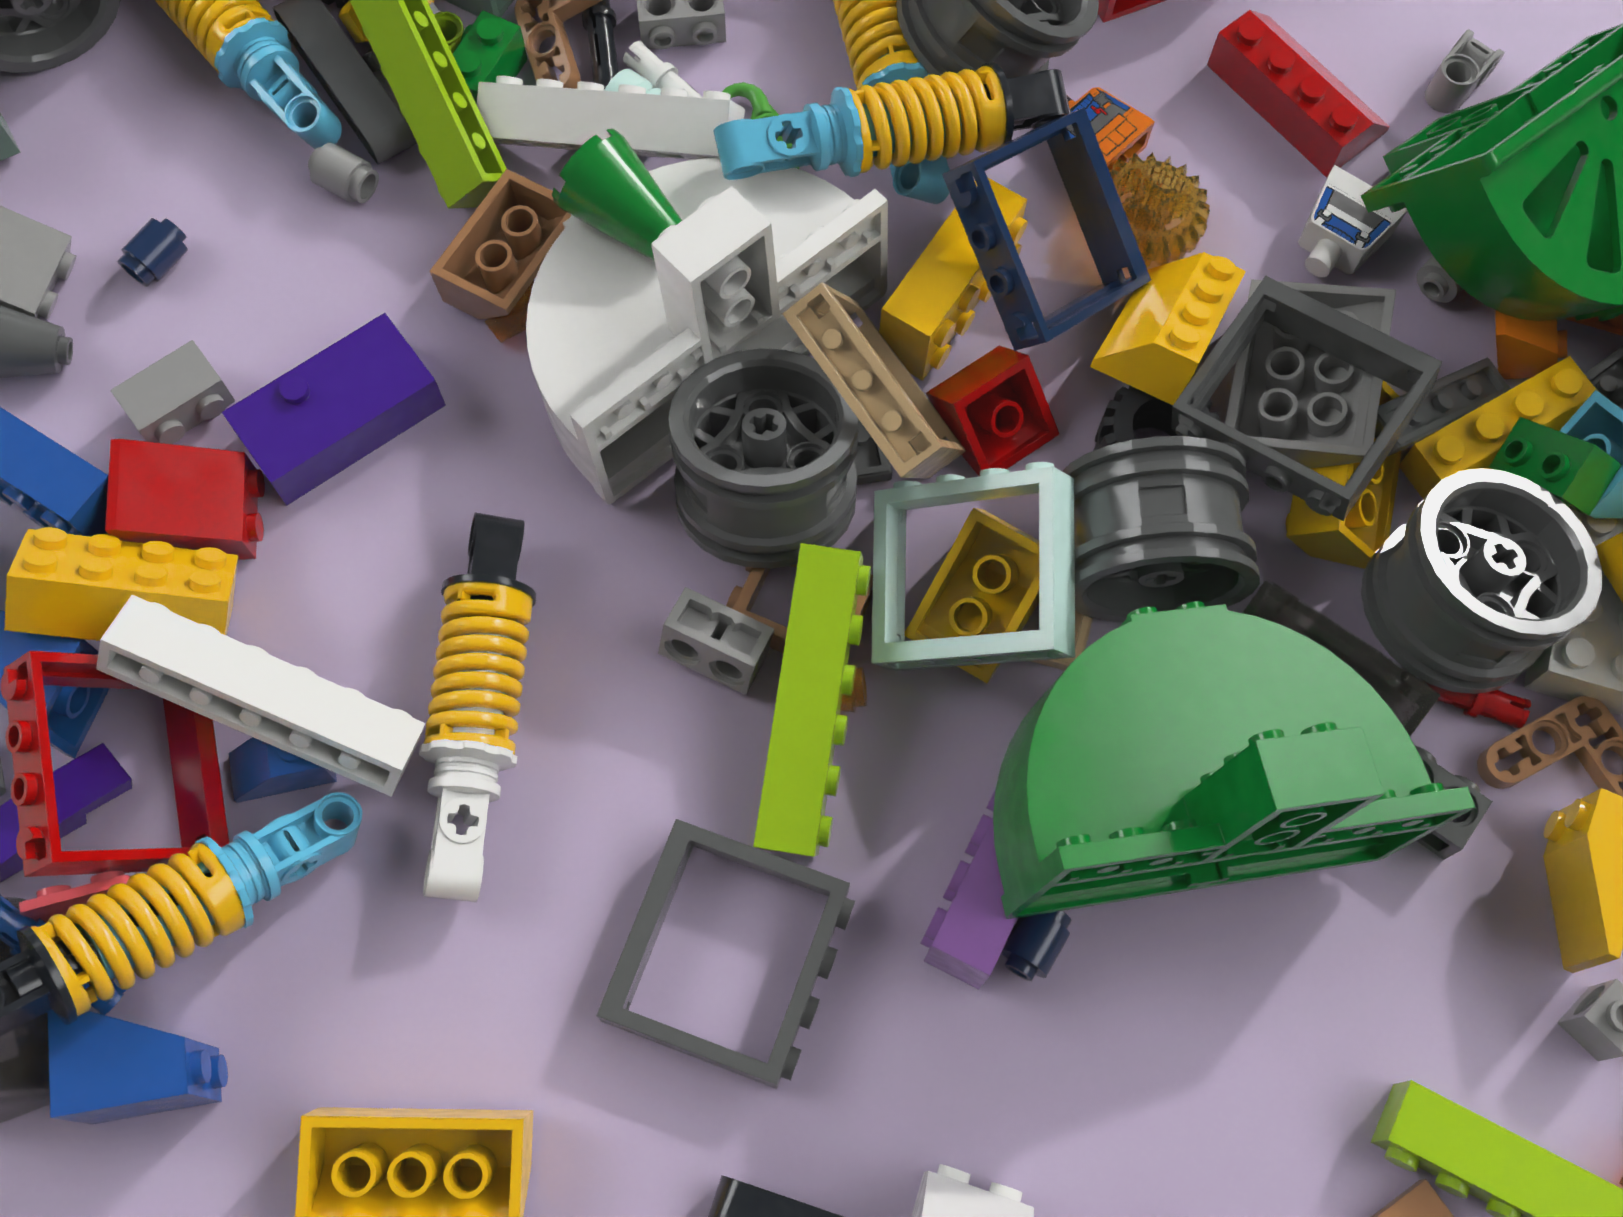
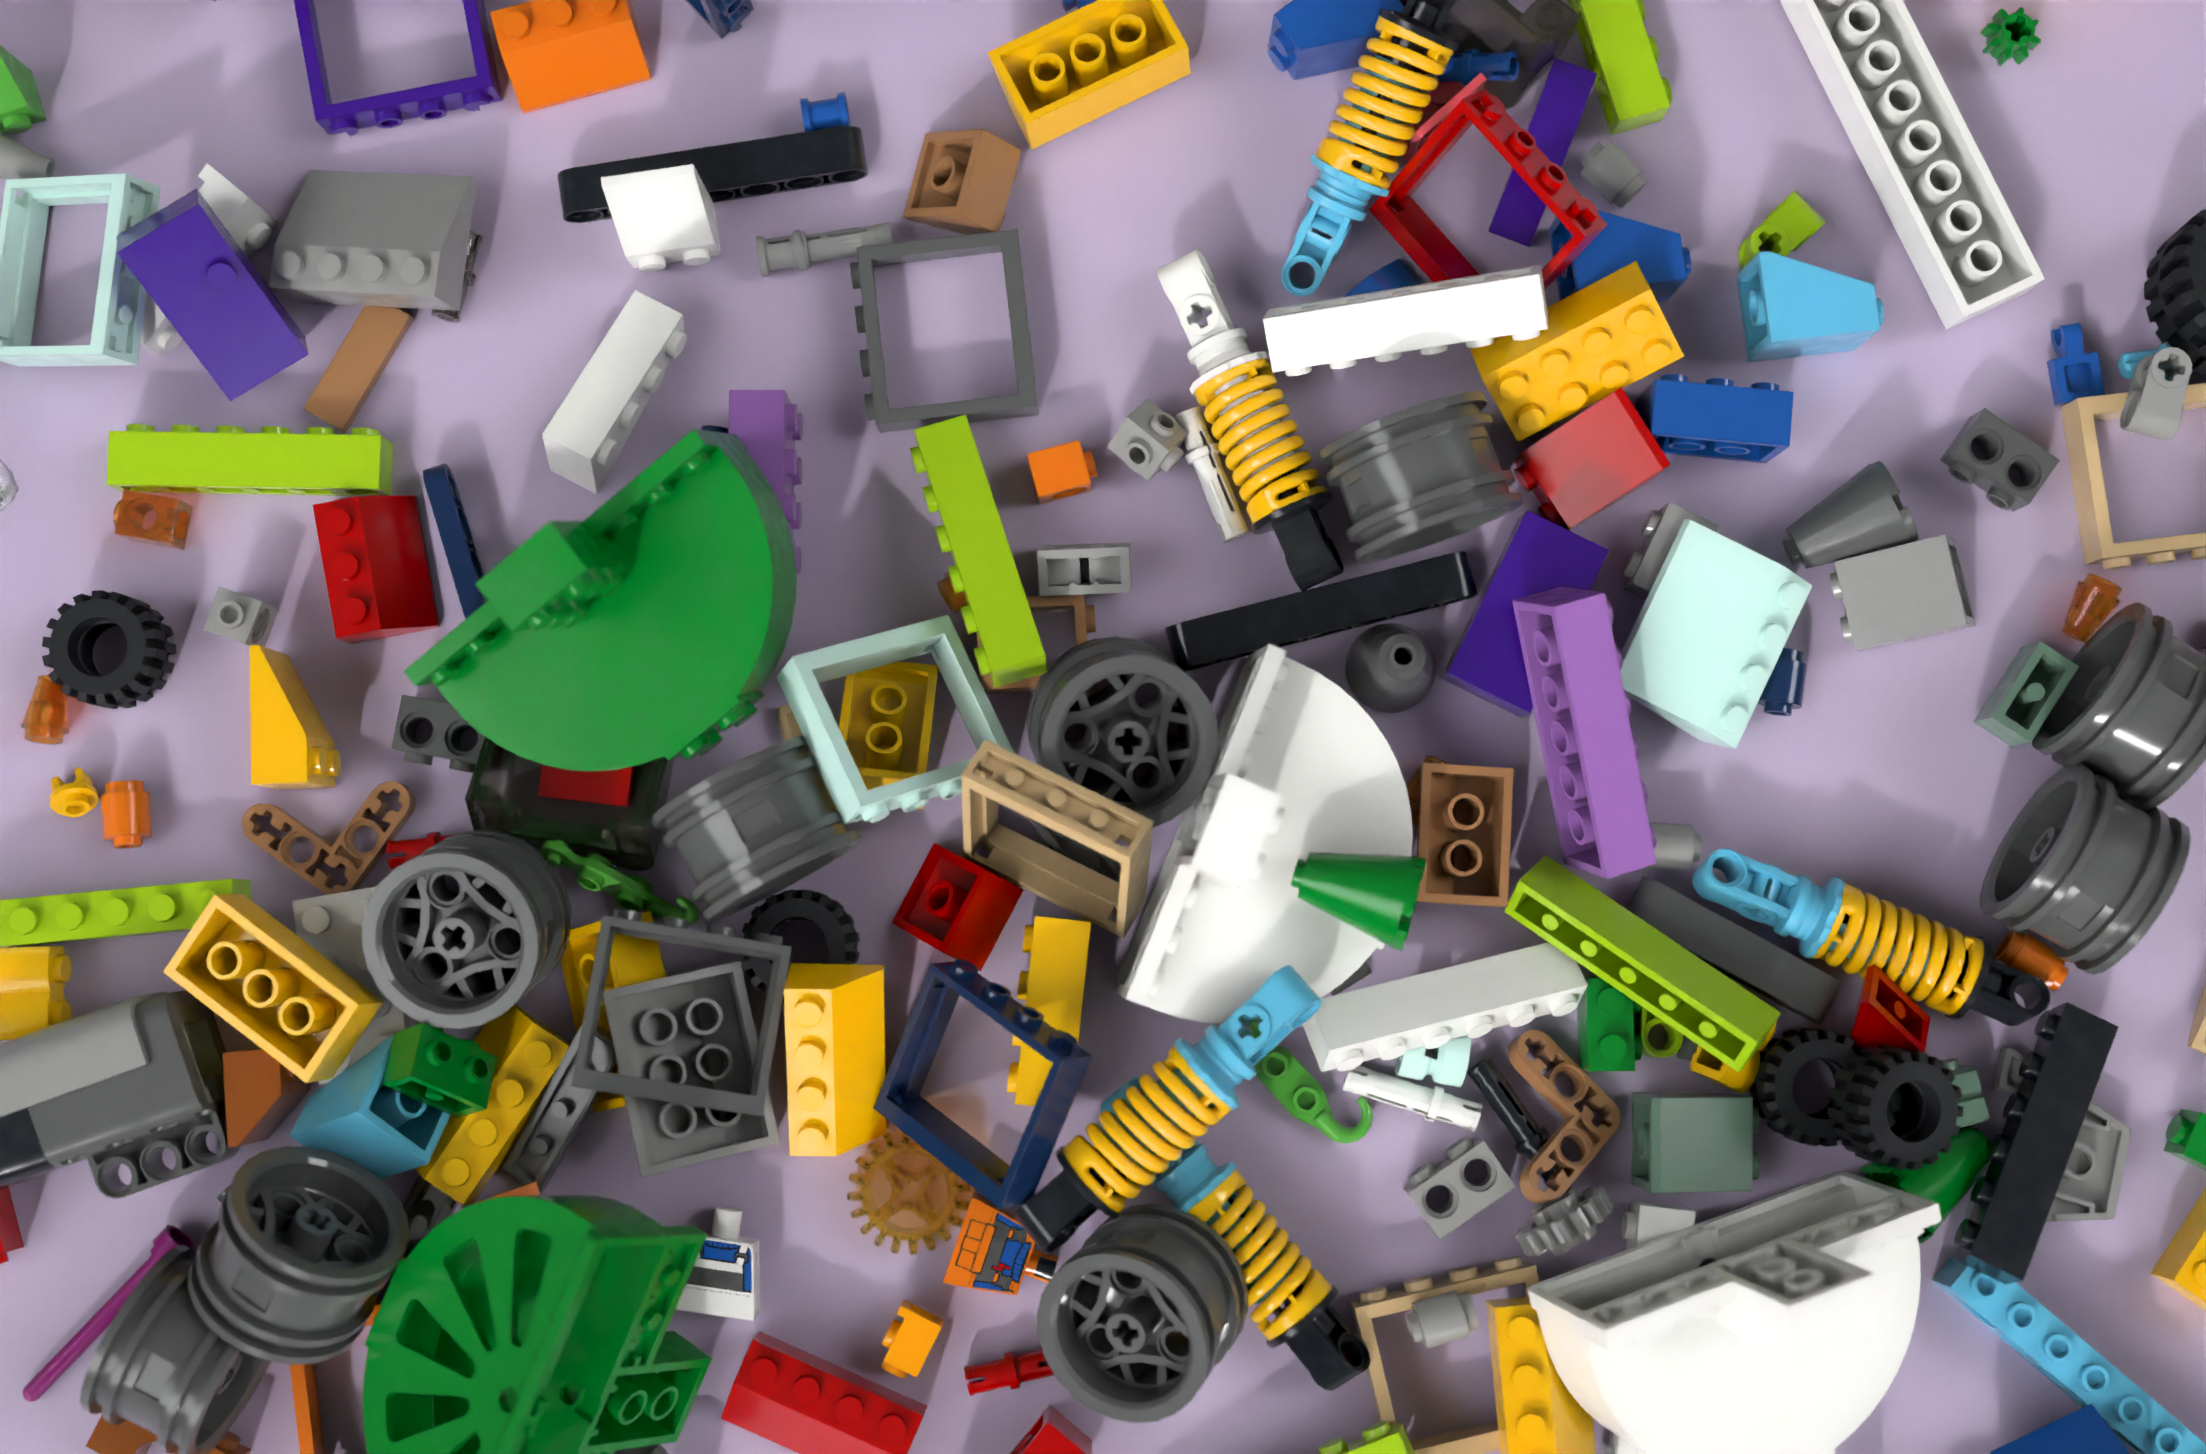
camera: 155 degrees right, 15 degrees up
none -> red slope [312,495,440,644]
none -> dark blue beam [423,463,488,619]
none -> bright green piece [540,840,700,925]
none -> white wedge [542,290,687,494]
none -> light grey pin [756,222,893,276]
none -> light orange brick [881,1299,945,1378]
none -> medium nougat slope [903,129,1021,235]
none -> red pin [964,1349,1054,1396]
none -> orange brick [1027,440,1097,505]
none -> light grey brick [1107,399,1189,481]
none -> black beam [1165,551,1478,672]
none -> white pin [1174,407,1250,542]
none -> dark grey wheel [1318,391,1523,564]
none -> dark grey cone [1345,623,1436,713]
none -> medium lavender brick [1512,586,1657,879]
none -> light aqua slope [1620,519,1813,749]

